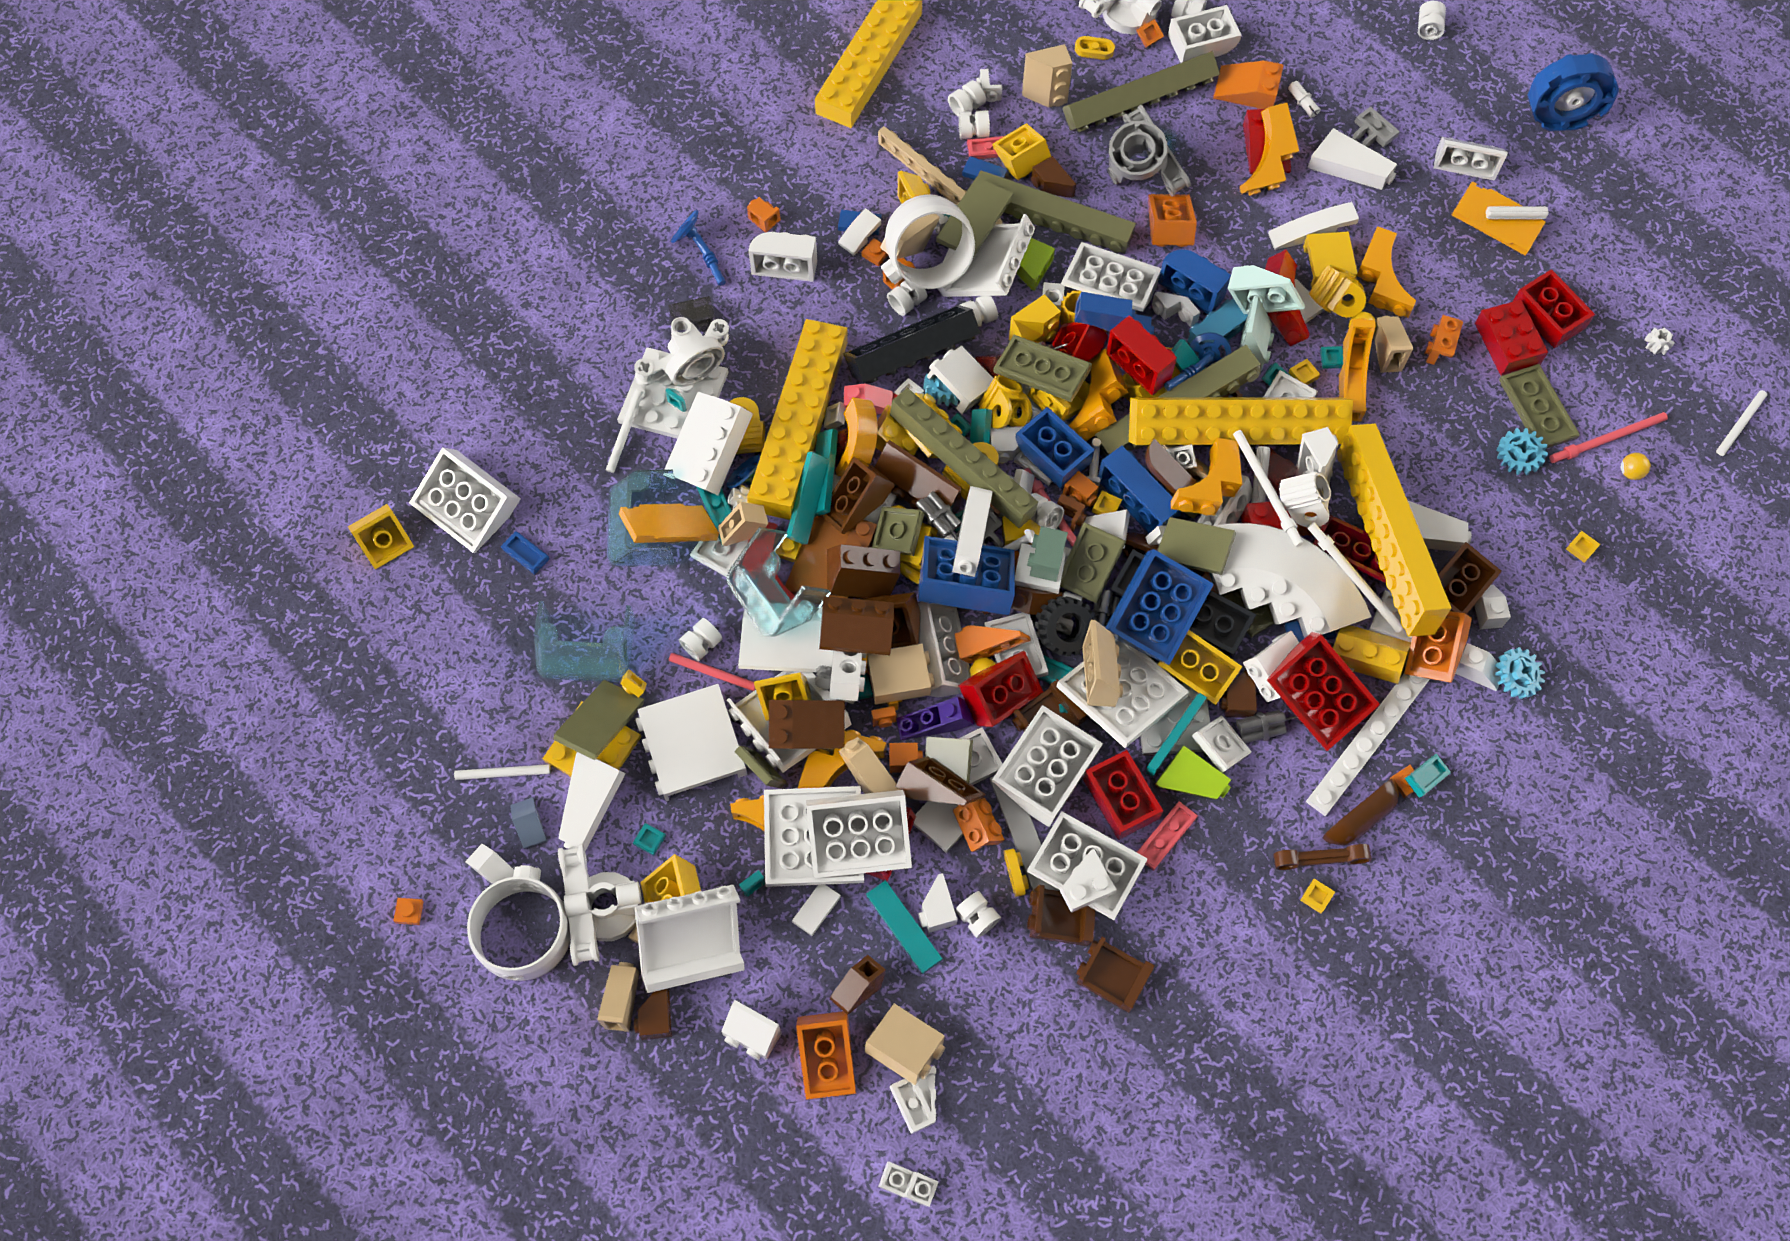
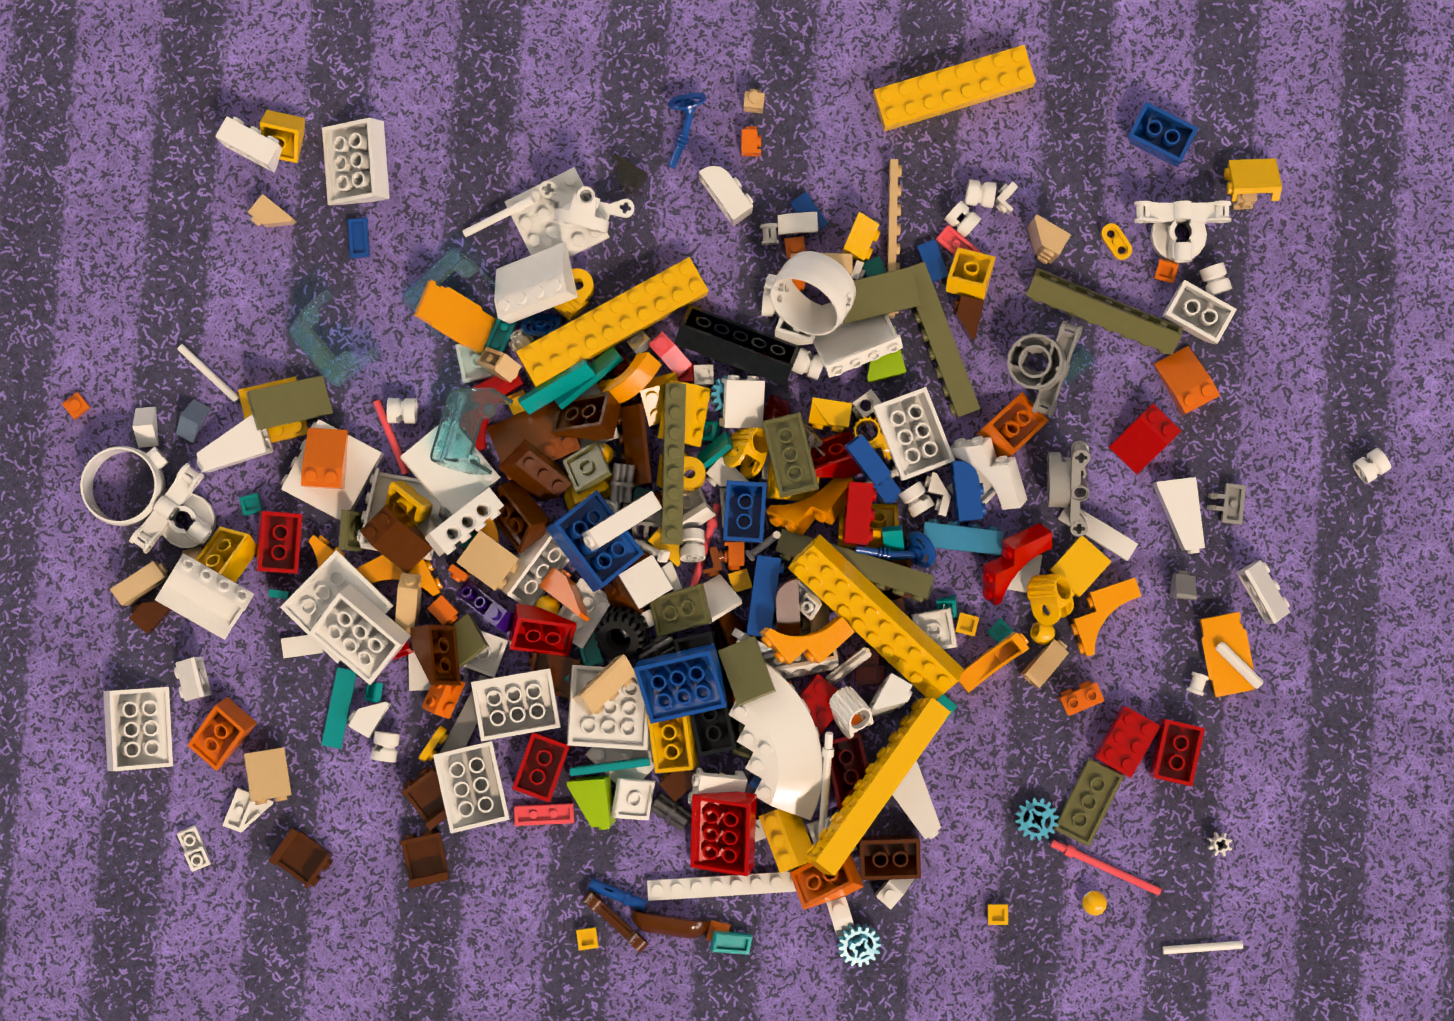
camera: 40 degrees right, 20 degrees up
yellow plate [620,669,647,698] -> none
teal slope [665,388,687,412] -> none
reddish brown slope [819,596,894,656] -> none
reddish brown slope [830,955,886,1015] -> none
sand green brick [1027,526,1068,582] -> none
white wing [1060,849,1116,912] -> none
light aqua slope [1228,265,1305,314] -> none
white bar [1233,430,1304,547] -> none
light orange arch [1239,102,1299,196] -> none
light aqua slope [1239,295,1274,371] -> none
white axle [1288,81,1321,118] -> none
blue piece [1528,53,1619,131] -> none
none -> white slope [103,687,173,771]
none -> white slope [215,116,282,173]
none -> tan slope [248,194,296,227]
none -> red brick [255,511,302,574]
none -> reddish brown panel [269,827,334,889]
none -> orange slope [301,428,348,490]
none -> teal tile [365,681,383,703]
none -> blue pin [588,878,648,912]
none -> tan brick [743,89,765,114]
none -> white bush [760,223,779,246]
none -> white slope [775,317,816,346]
none -> white wheel [899,481,935,518]
none -> white arch [950,436,1027,510]
none -> light grey piece [1047,441,1090,537]
none -> light grey slope [1169,570,1197,600]
none -> white bush [1186,672,1209,696]

